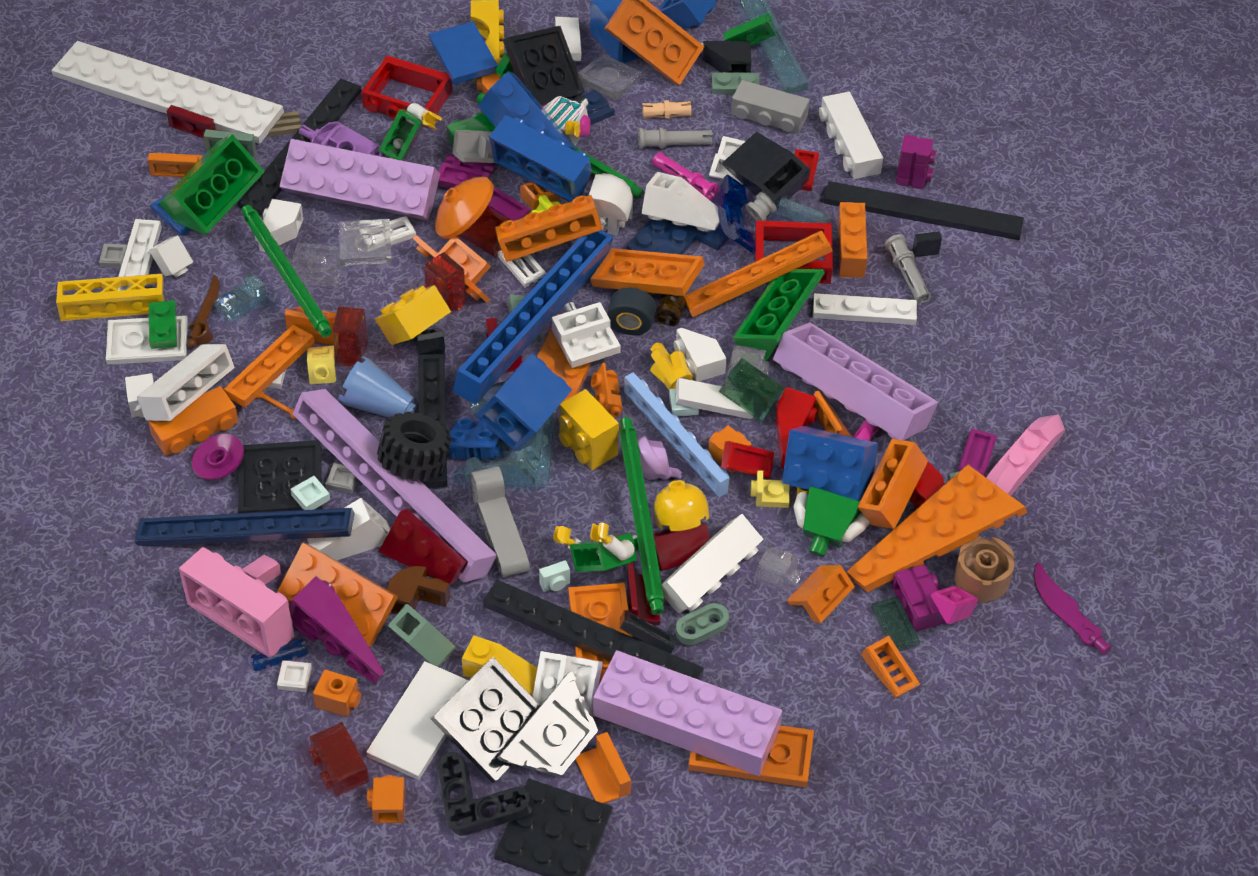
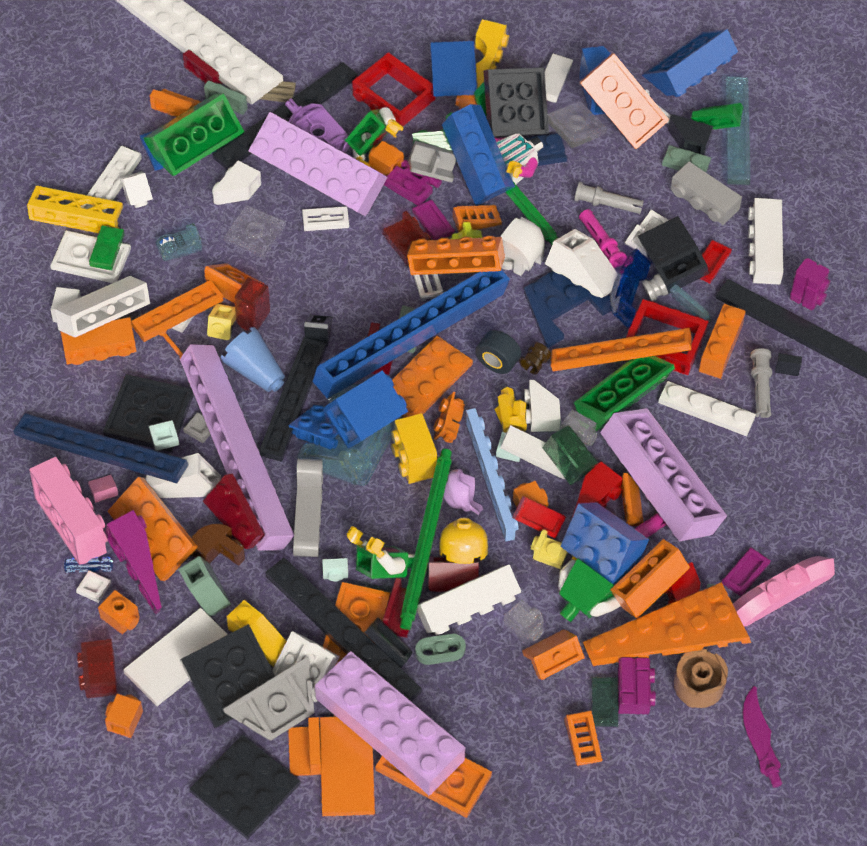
camera: 20 degrees right, 5 degrees up
light grey tile [99,243,128,268] -> none
reddish brown sword [187,275,219,348] -> none
magenta dish [192,434,244,480] -> none
green piece [242,205,332,338] -> none
clear tile [339,219,392,266] -> none
yellow brick [375,285,451,345] -> none
black tyre [377,412,451,482] -> none
orange bracket [412,235,491,303] -> none
clear red brick [424,252,466,311] -> none
orange dish [435,177,494,239] -> none
black beam [438,752,534,836] -> none
blue slope [489,114,592,202] -> none
white plate [552,302,621,368] -> none
orange plate [590,248,705,296] -> none
light nougat pin [642,100,691,119] -> none
dark pink slope [931,585,978,624] -> none
none -> orange tile [320,717,375,816]
none -> orange brick [368,141,404,177]

